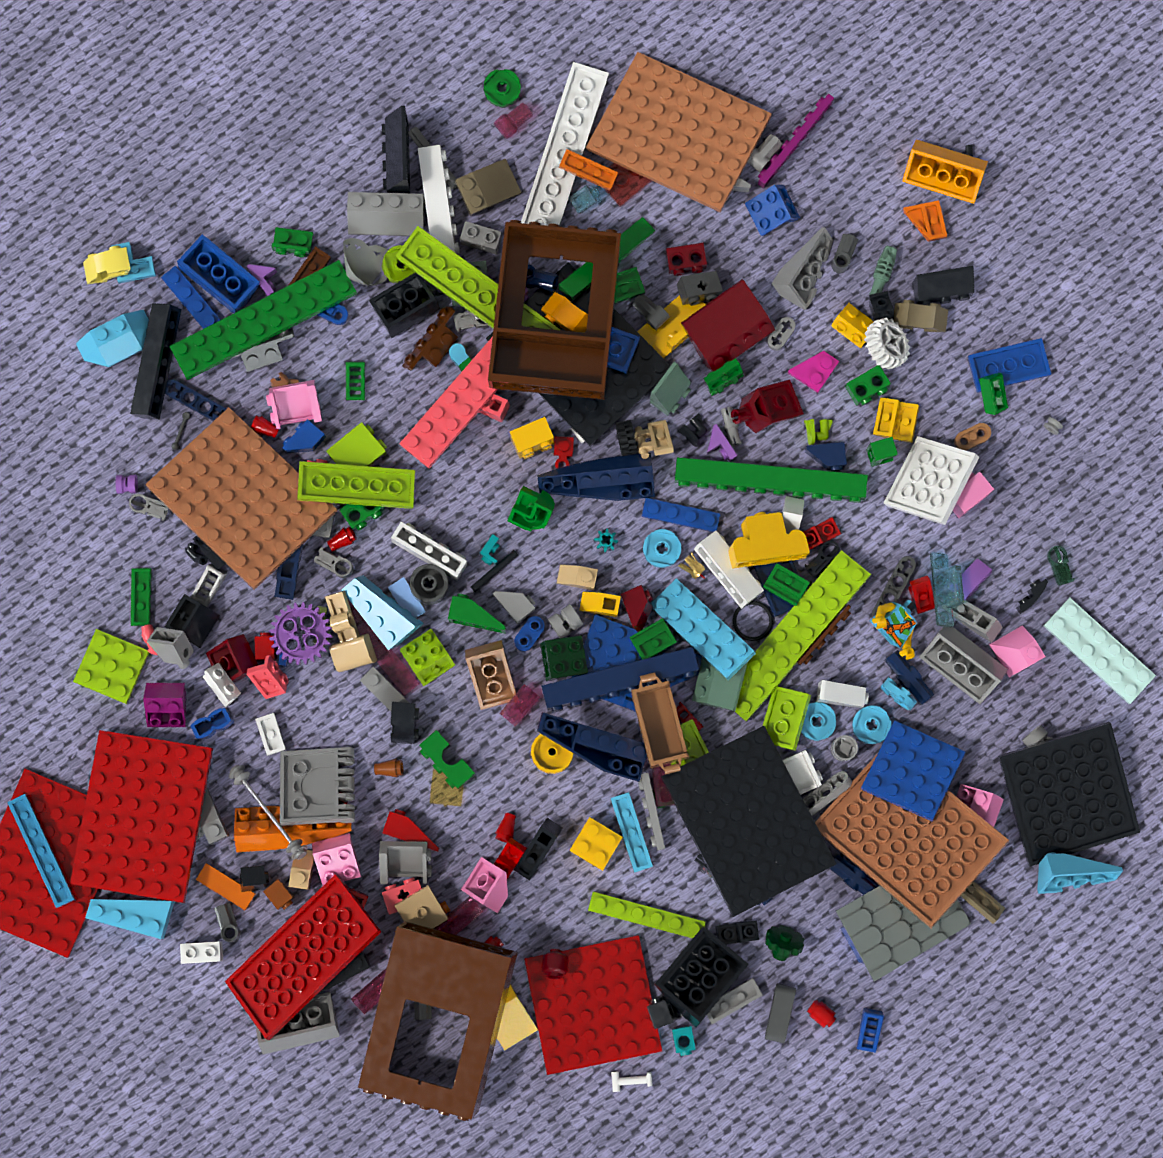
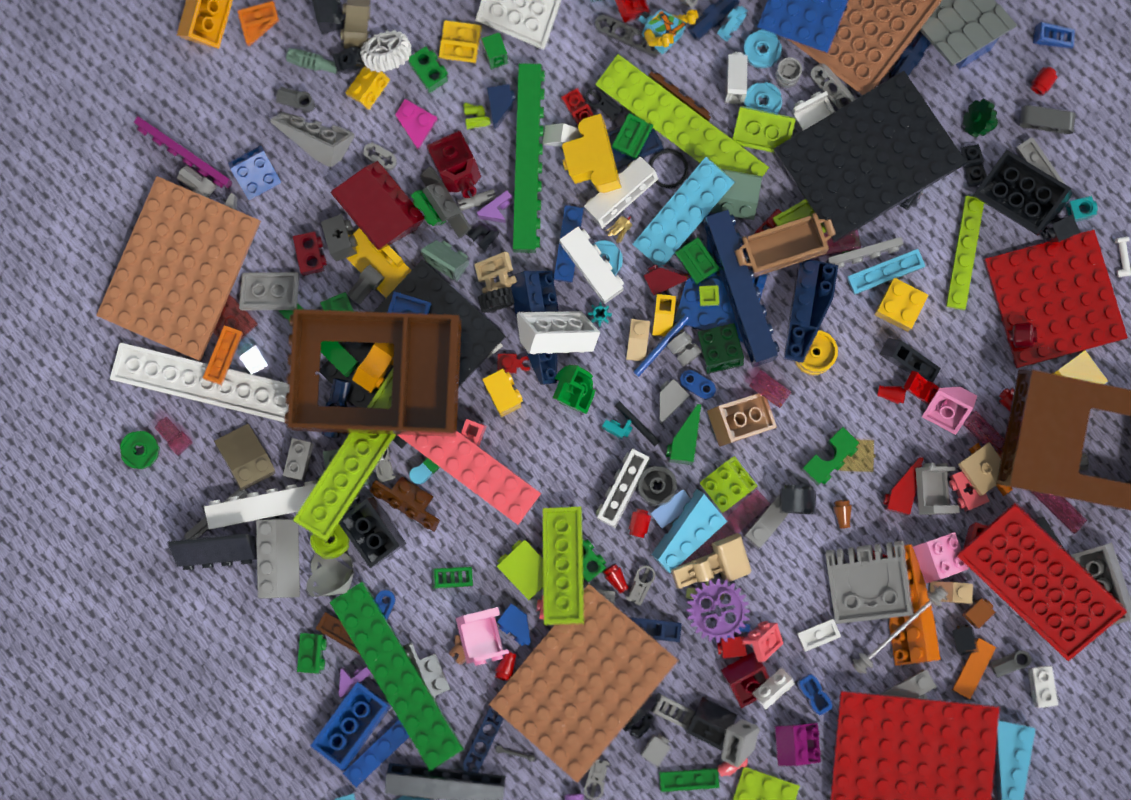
camera: 90 degrees left, 0 degrees up
none -> light grey tile [239,272,299,310]
none -> dark grey bracket [420,166,471,238]
none -> white slope [517,311,600,354]
none -> white brick [560,227,624,304]
none -> red brick [628,509,651,538]
none -> blue bar [633,315,690,377]
none -> light grey brick [640,734,671,767]
none -> lime plate [699,285,719,306]

